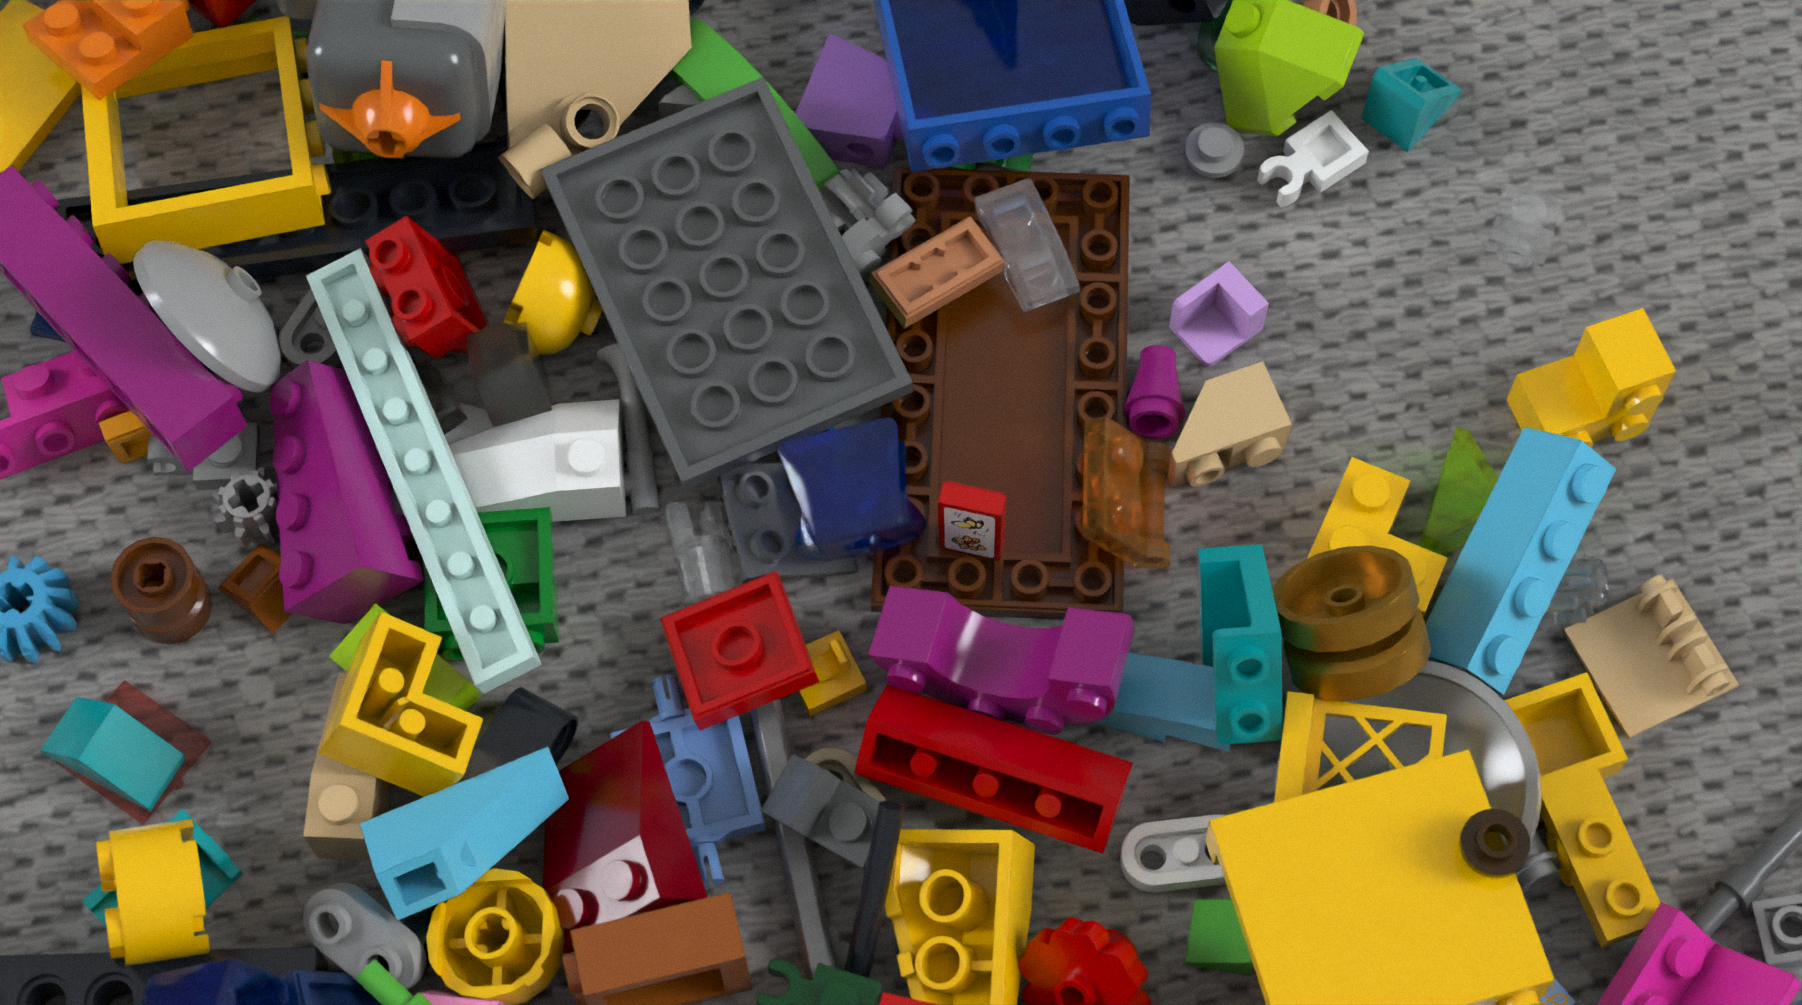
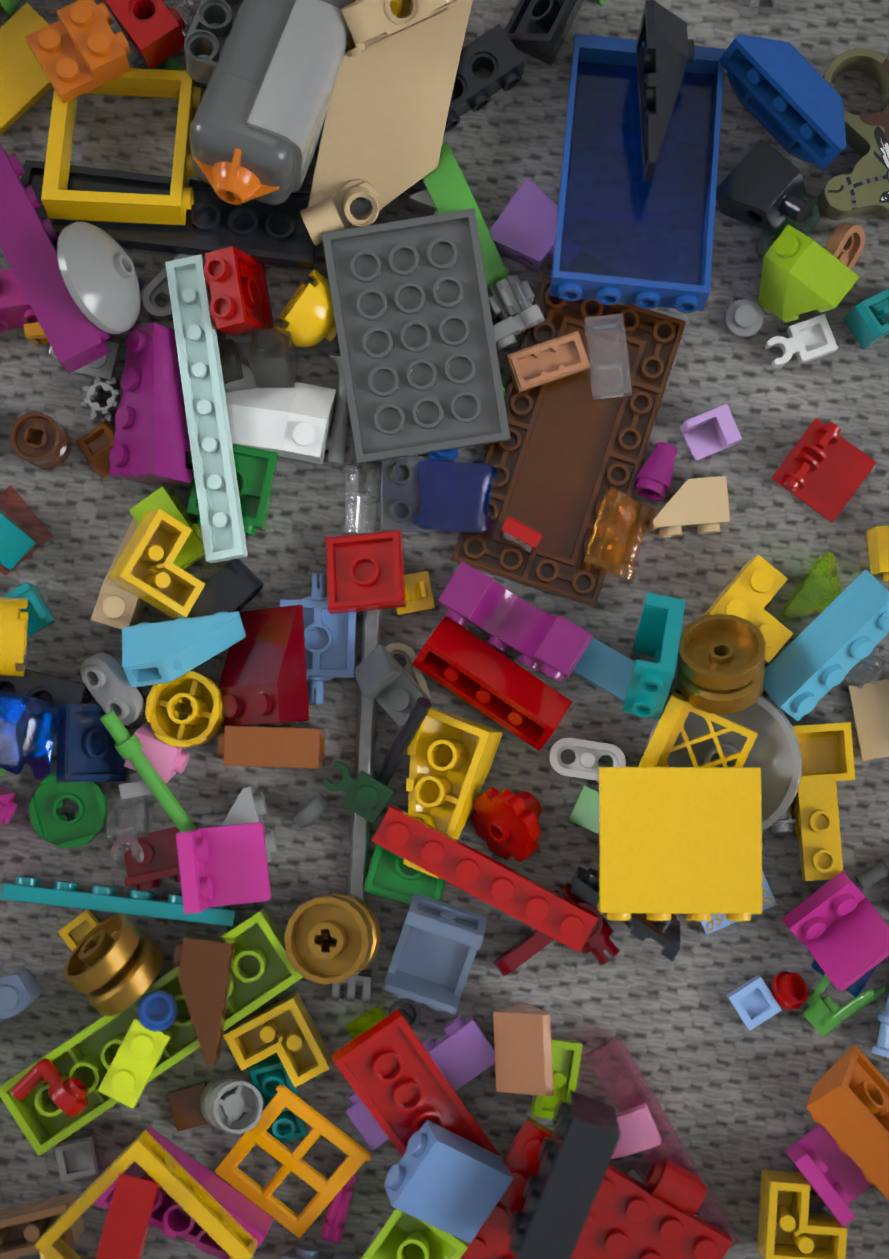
camera: 15 degrees right, 20 degrees up
dark brown plate [1459,809,1531,878] -> none
none -> red hinge [771,418,877,523]

